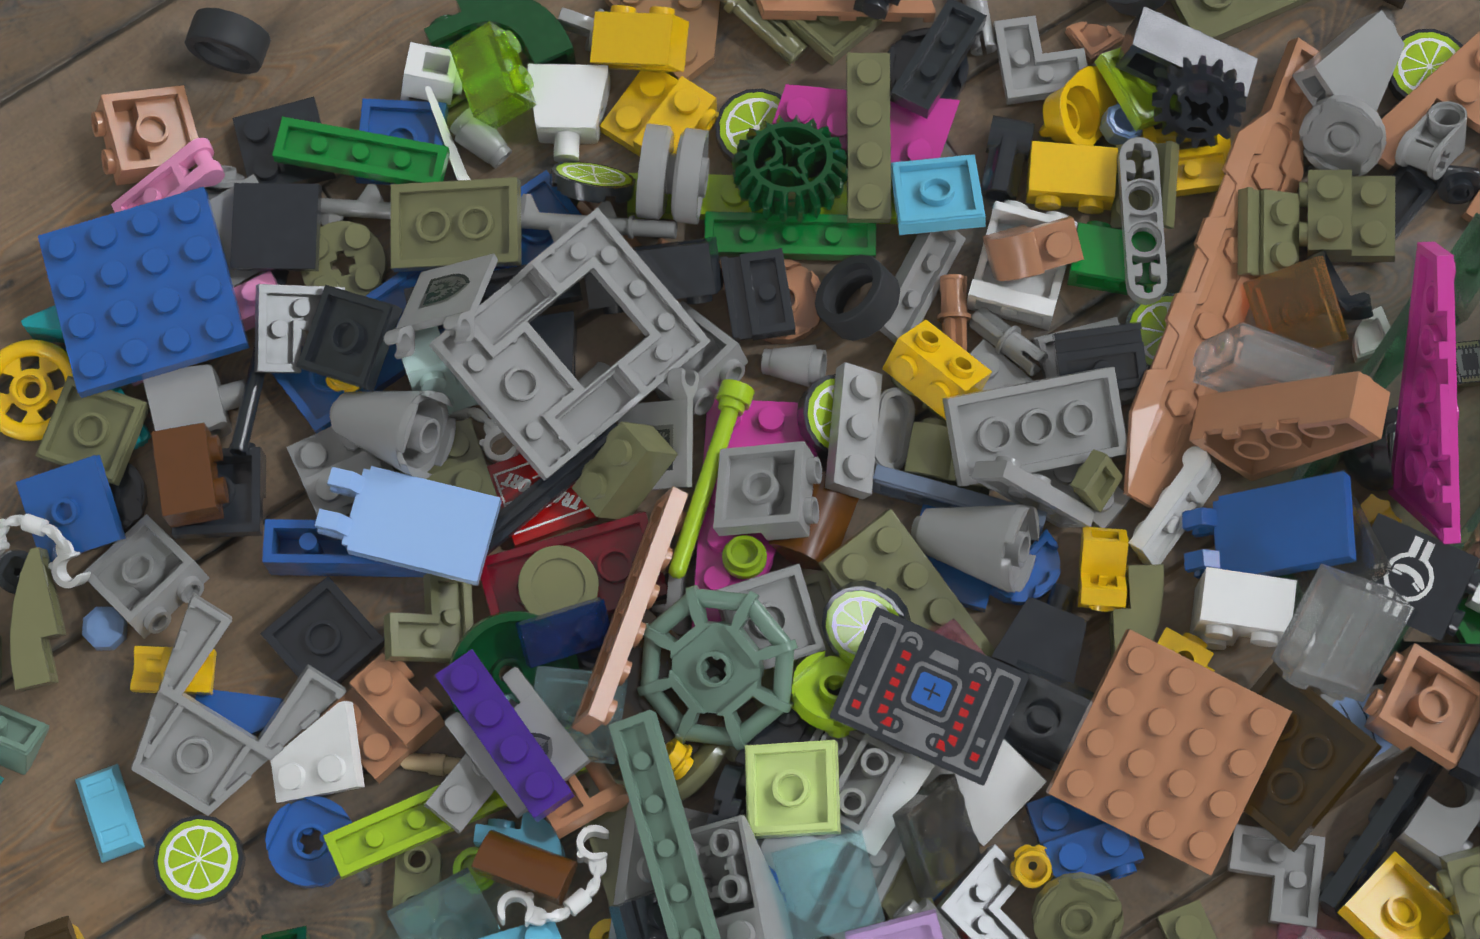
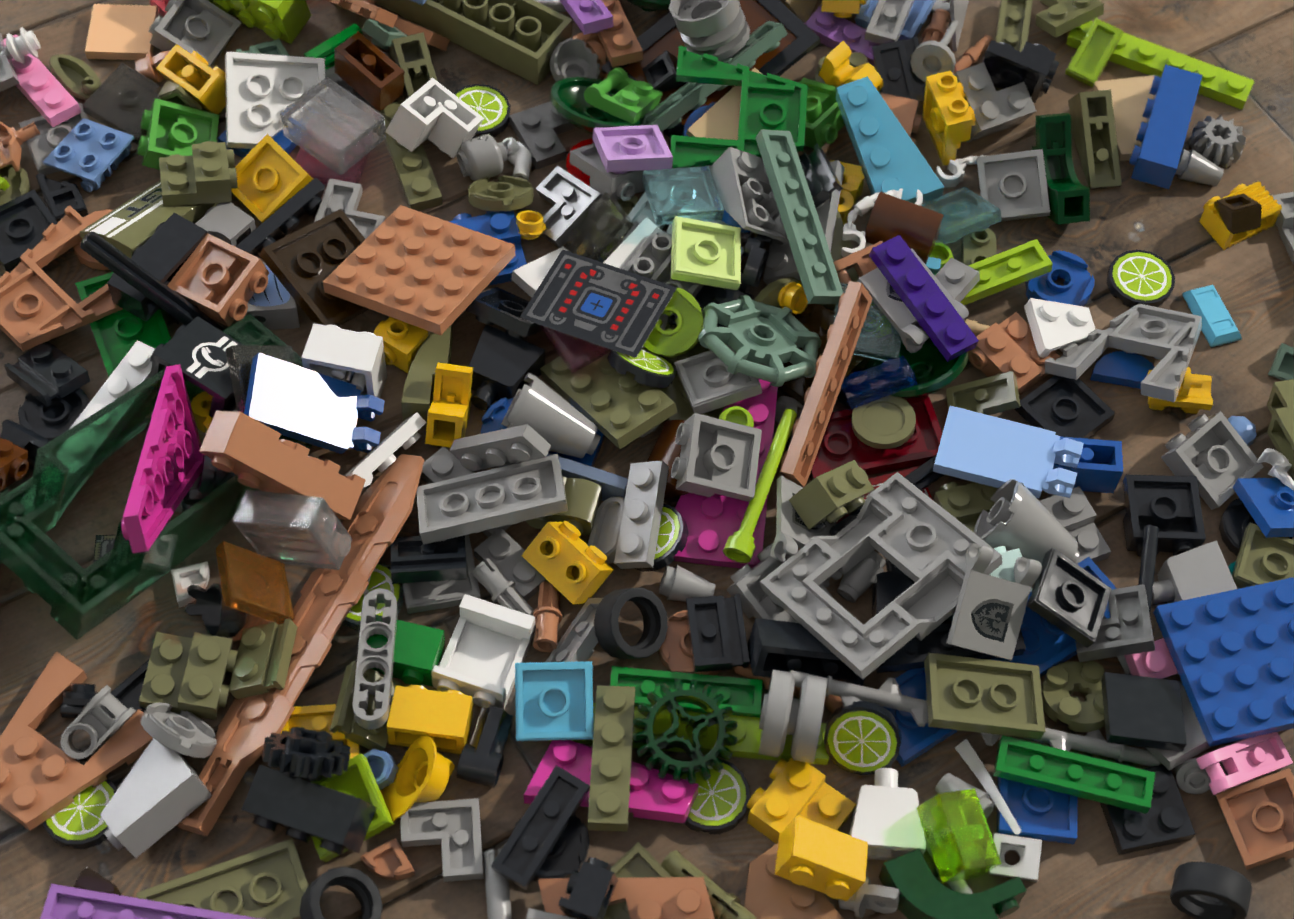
camera: 175 degrees right, 15 degrees down
reddish brown brick [151,422,229,528] -> none
nougat brick [982,216,1084,281] -> none
olive plate [1070,449,1123,512] -> none
clear brick [1271,564,1415,702] -> none

